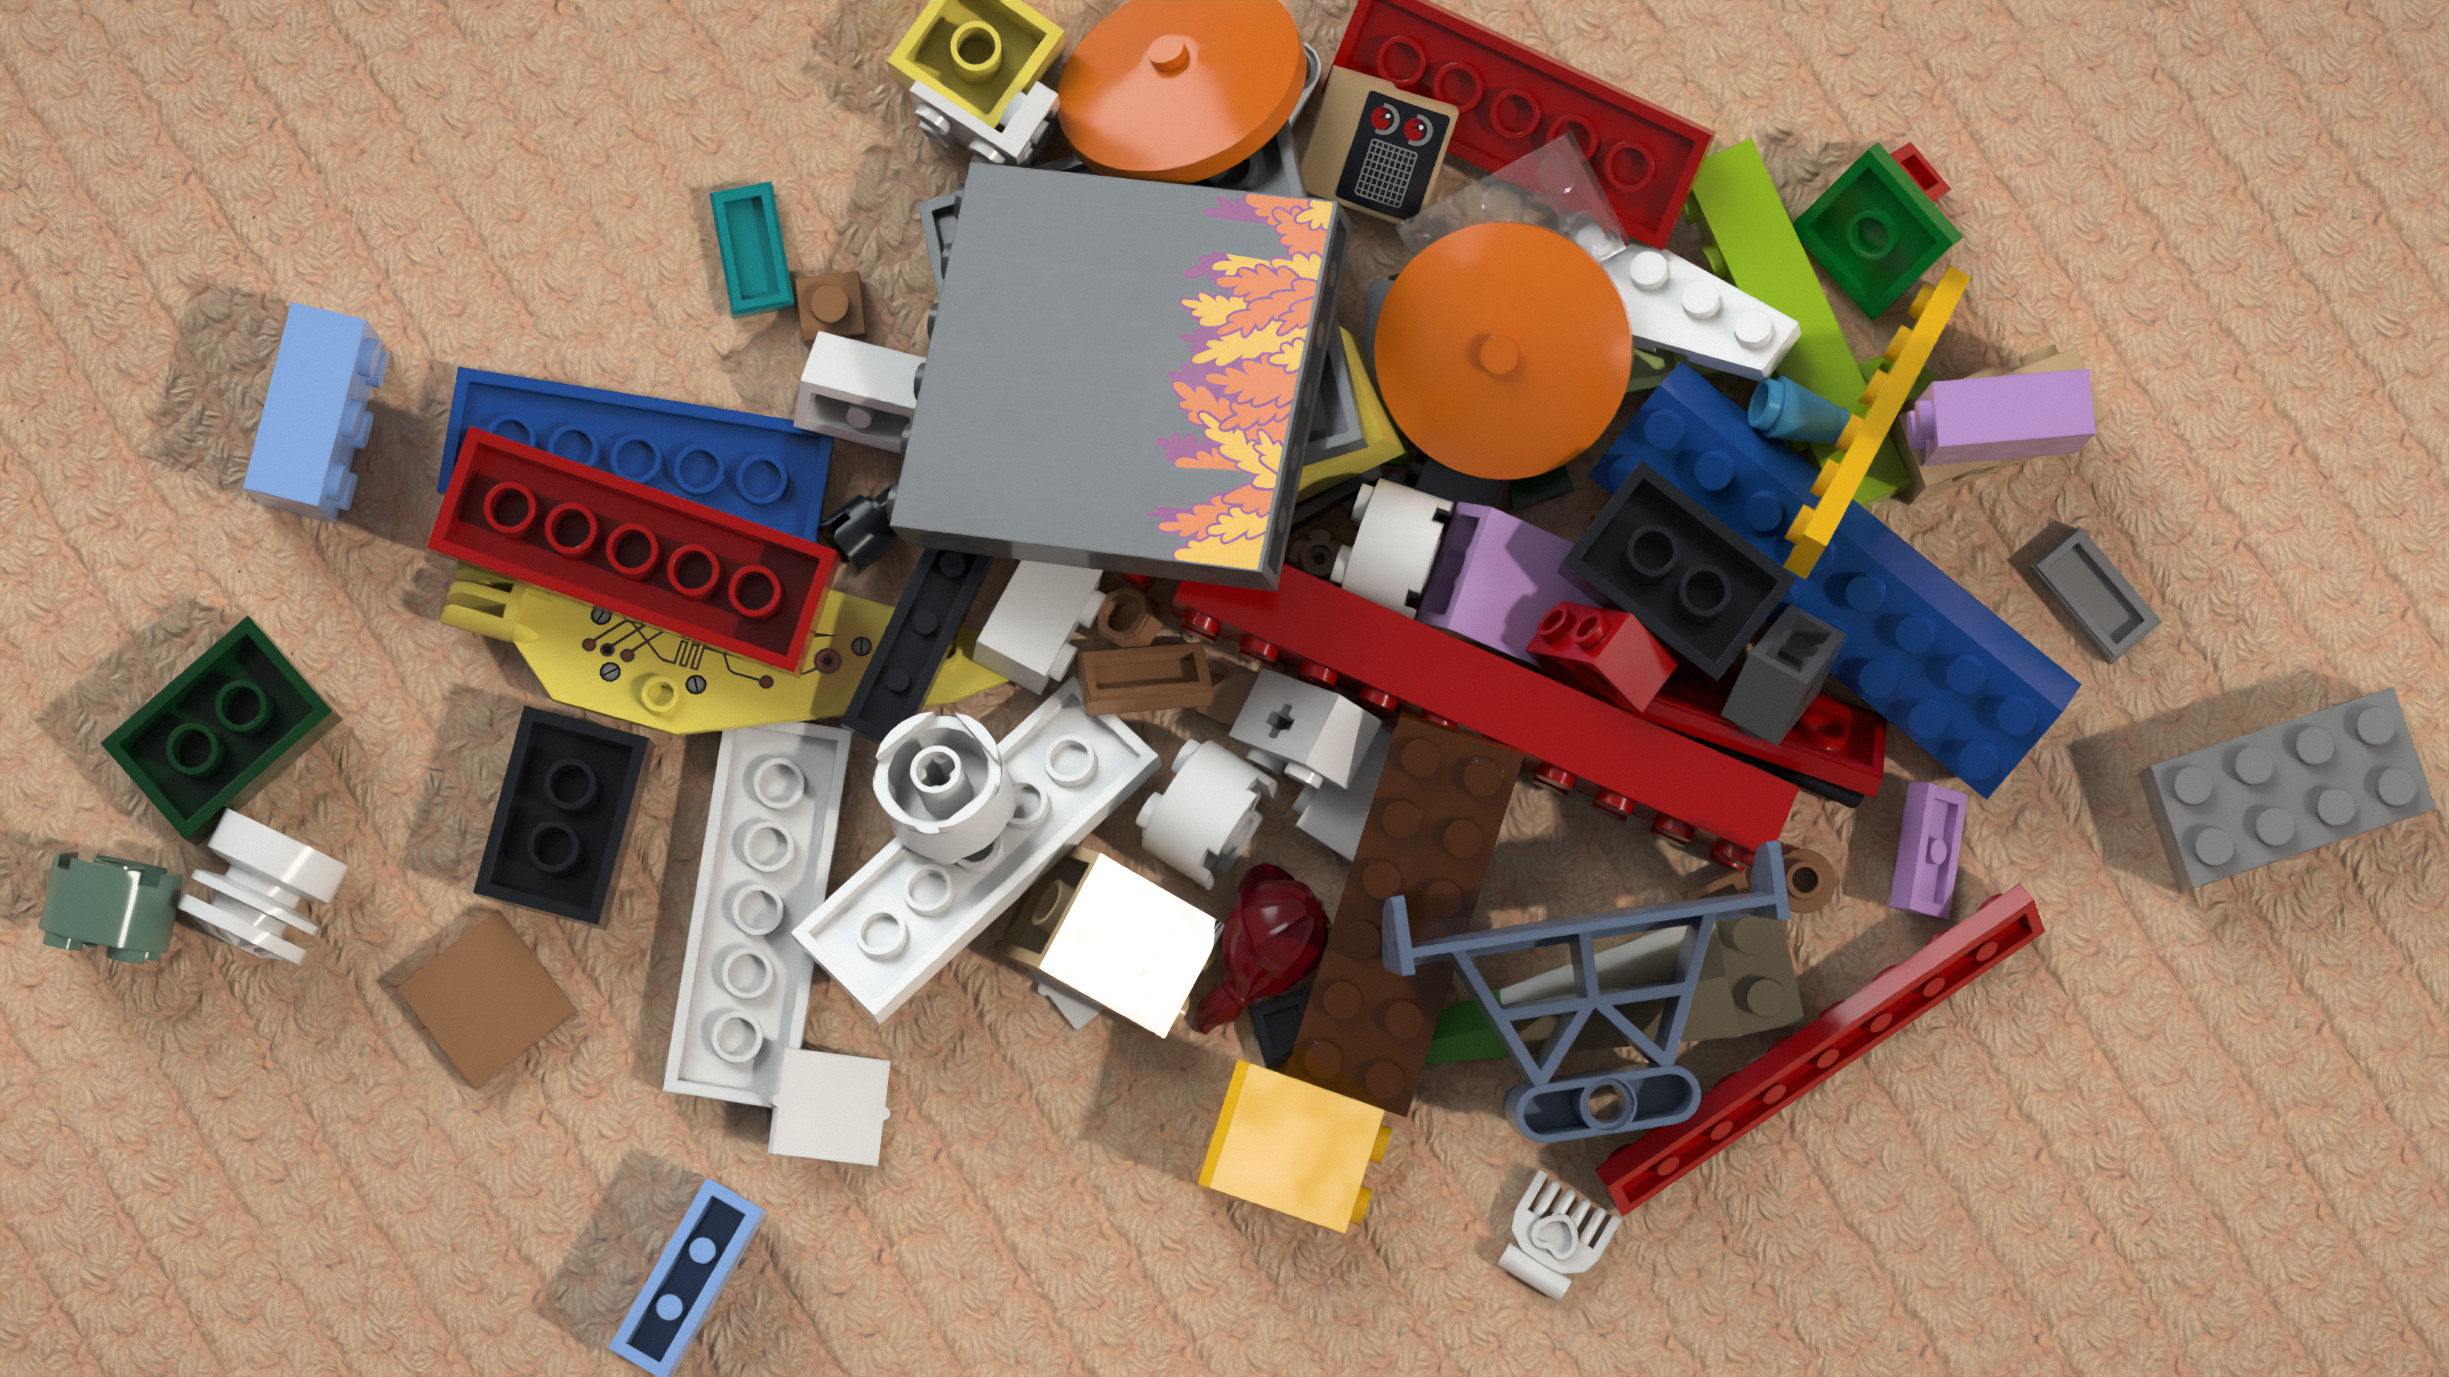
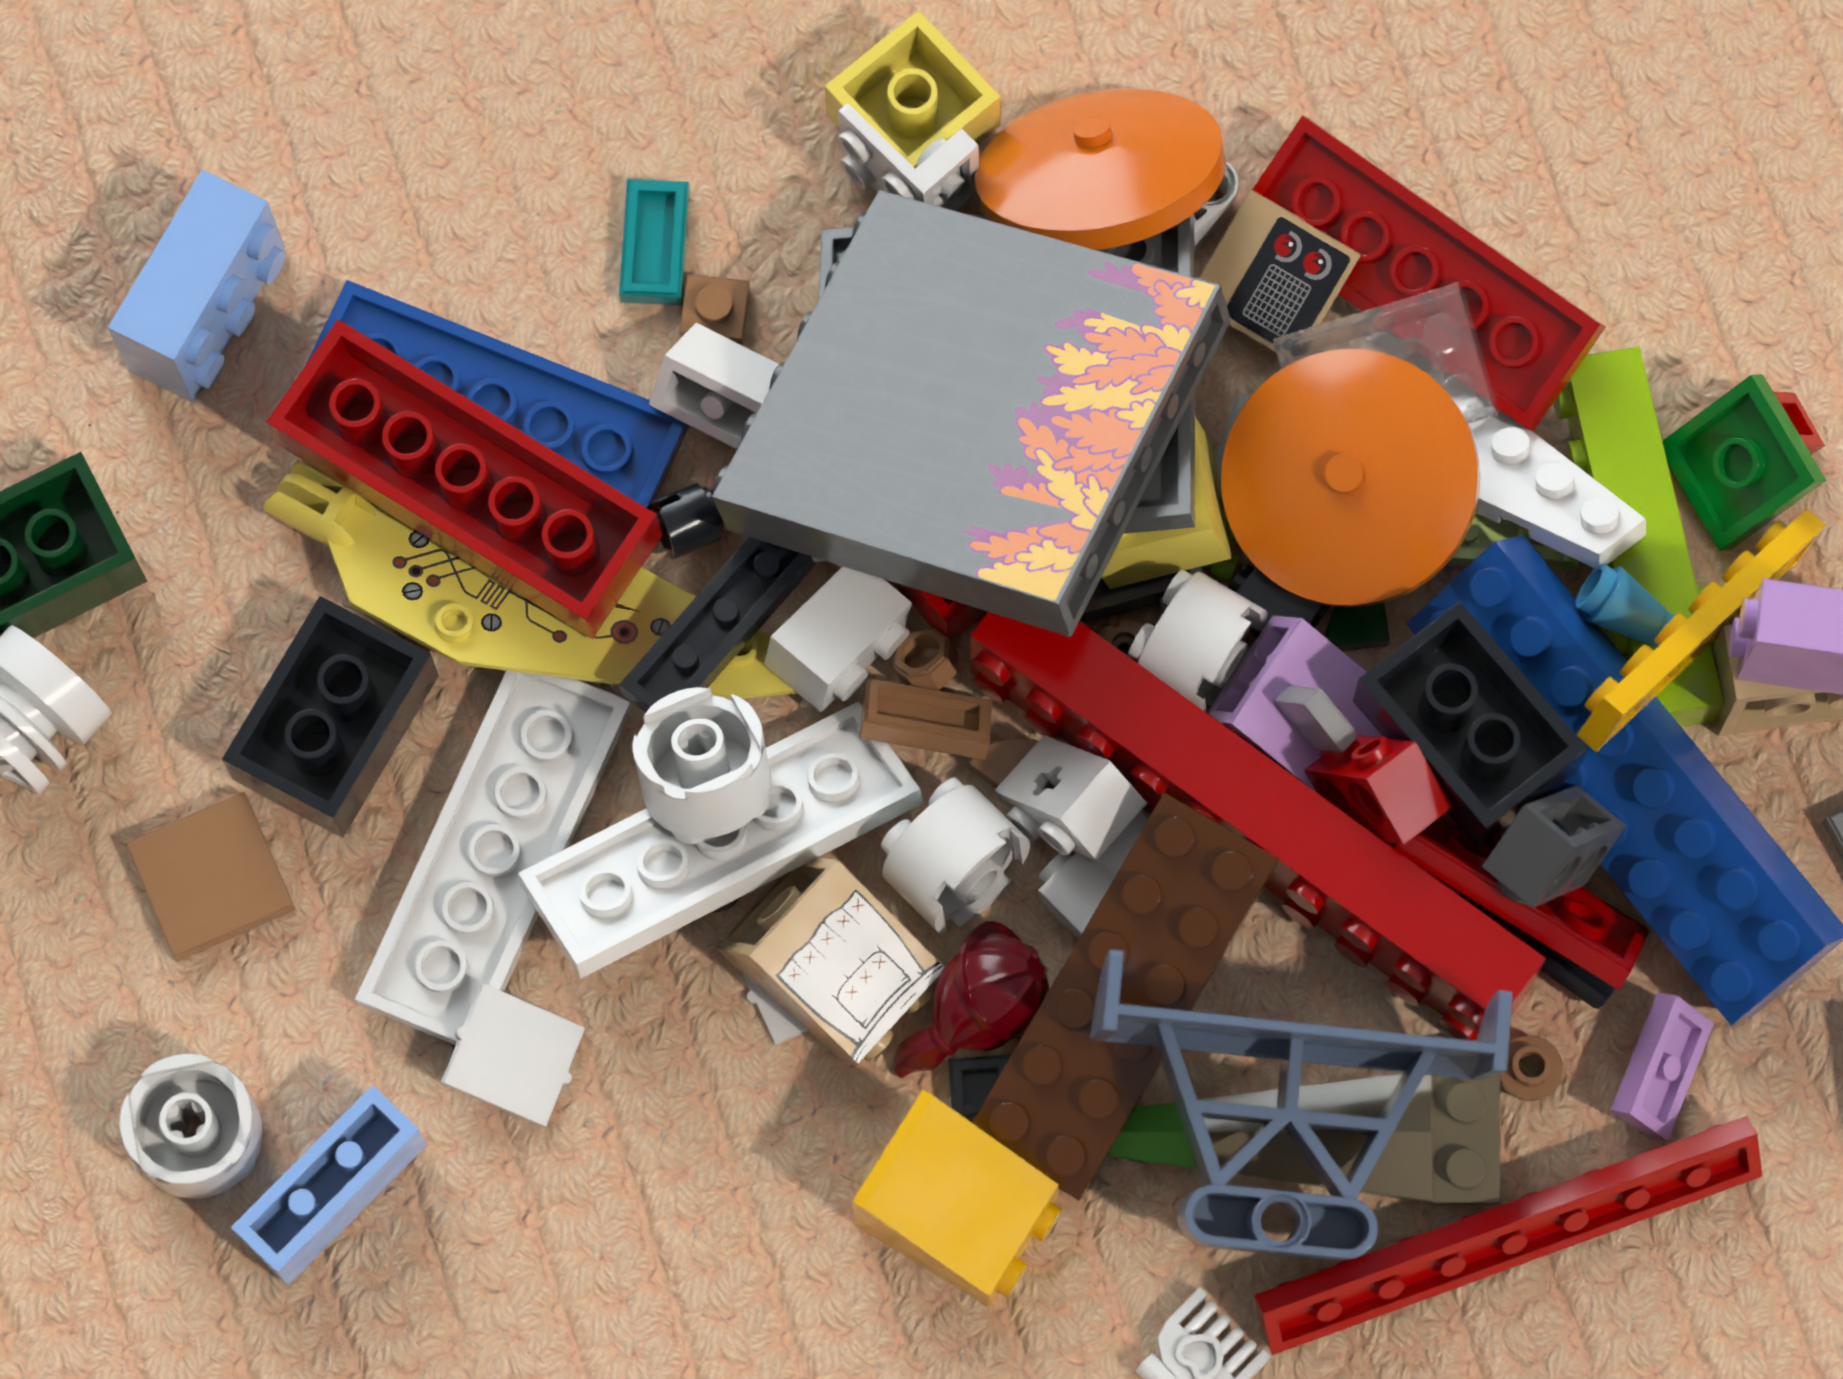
camera: 20 degrees right, 10 degrees down
none -> white brick [119,1054,263,1199]
none -> light grey tile [1274,686,1358,752]

